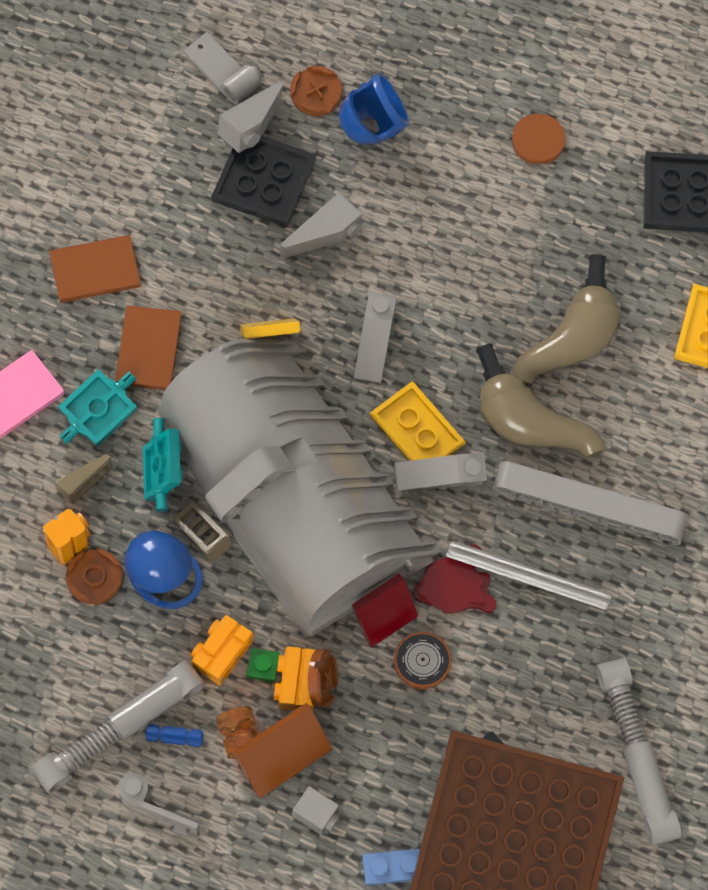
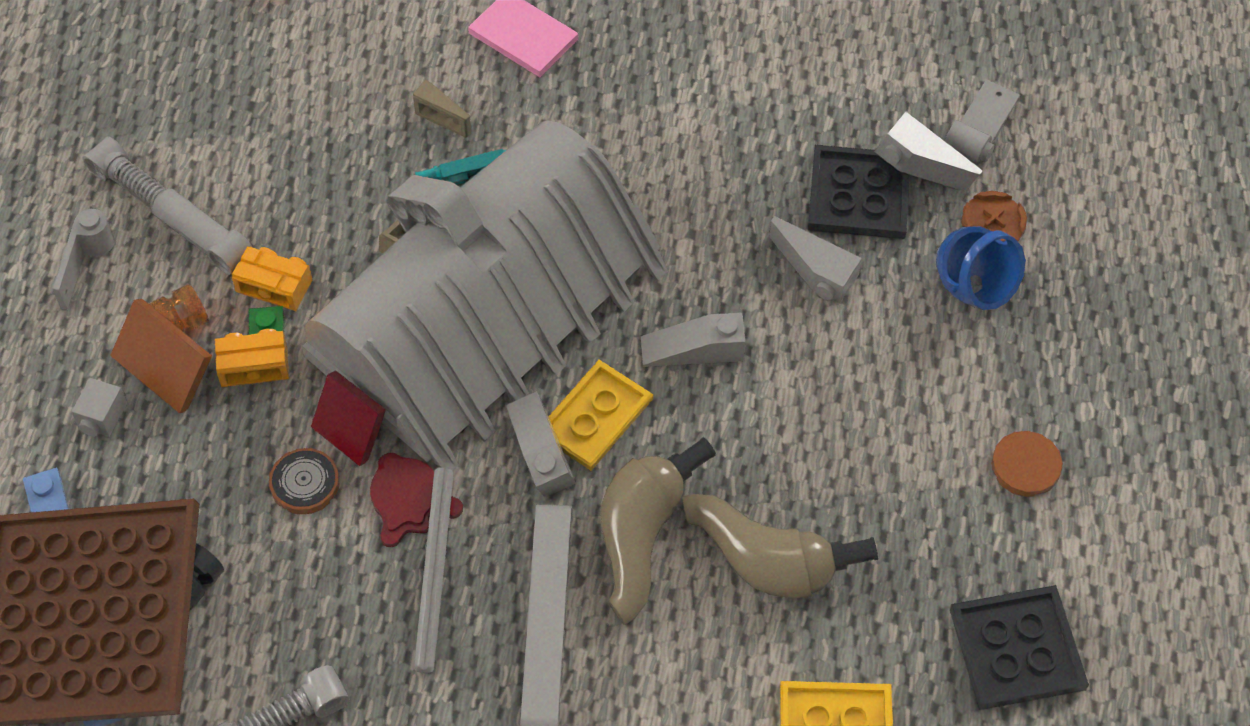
camera: 80 degrees right, 10 degrees down
light orange brick [43,509,91,565] -> none
dark orange tile [49,235,141,303] -> none
teal plate [58,369,138,448] -> none
dark orange tile [66,549,123,605] -> none
dark orange tile [115,305,182,390] -> none
blue piece [124,530,203,609] -> none
blue axle [145,724,203,747] -> none
yellow tile [239,318,300,339] -> none
dark orange tile [308,649,338,708] -> none

